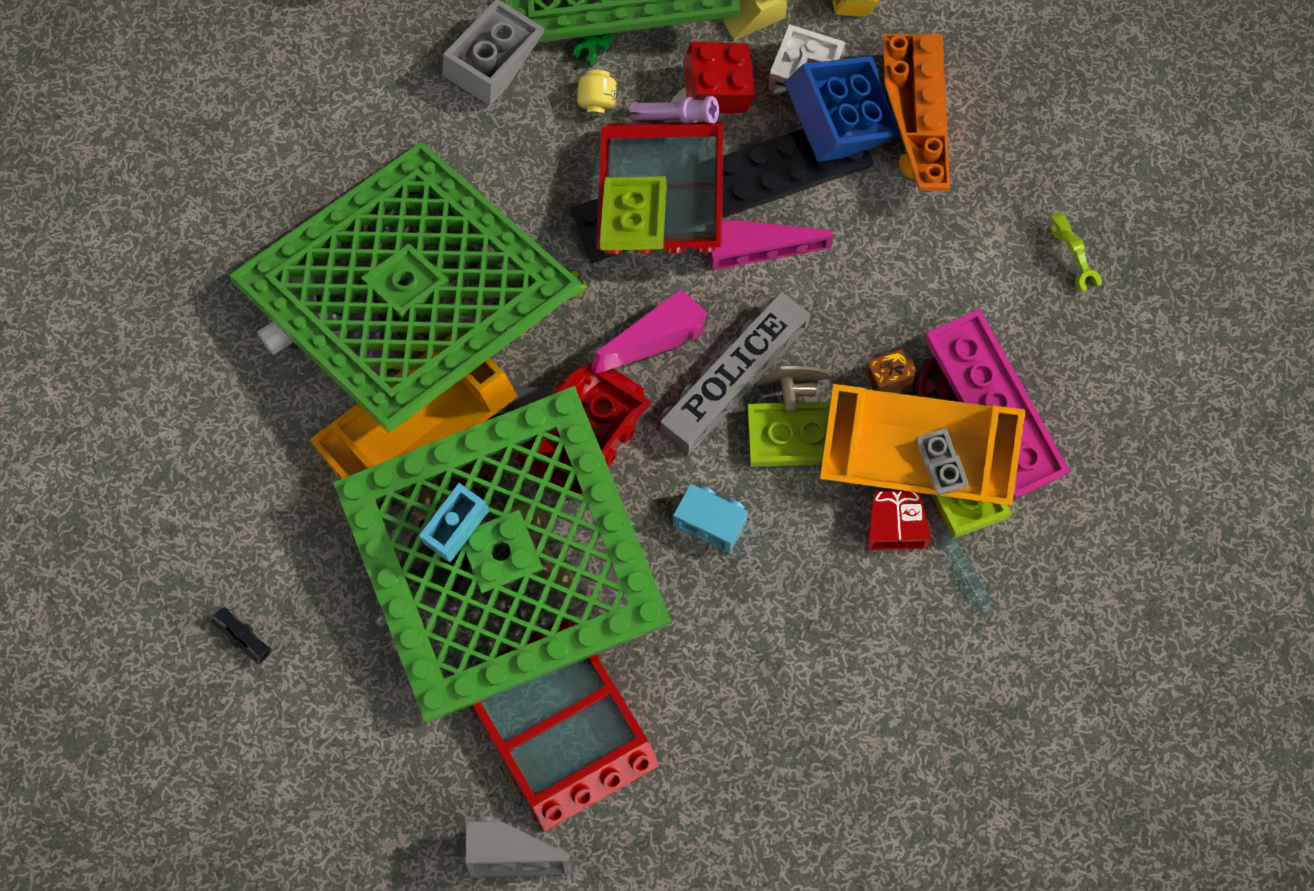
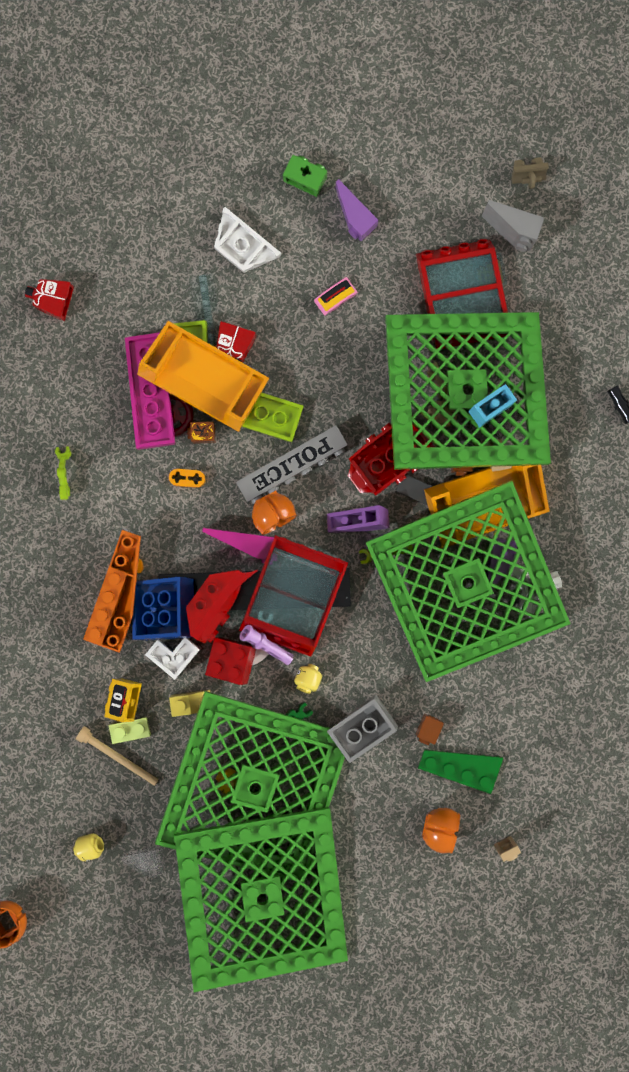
camera: 155 degrees left, 20 degrees up
dark pink slope [591,289,708,374] -> none
lime plate [600,176,667,250] -> none
medium azure brick [673,484,748,553] -> none
dark tan shield [753,366,832,413] -> none
light grey slope [915,428,969,495] -> none
none -> red torso [25,279,74,321]
none -> light orange beam [169,469,206,488]
none -> red slope [186,569,258,644]
none -> white wing [214,207,281,273]
none -> orange piece [252,491,297,535]
none -> bright green brick [283,155,327,197]
none -> slope [314,277,358,316]
none -> medium lavender slope [327,505,390,533]
none -> medium lavender slope [336,179,378,241]
none -> dark orange brick [416,713,444,745]
none -> green wing [418,749,503,794]

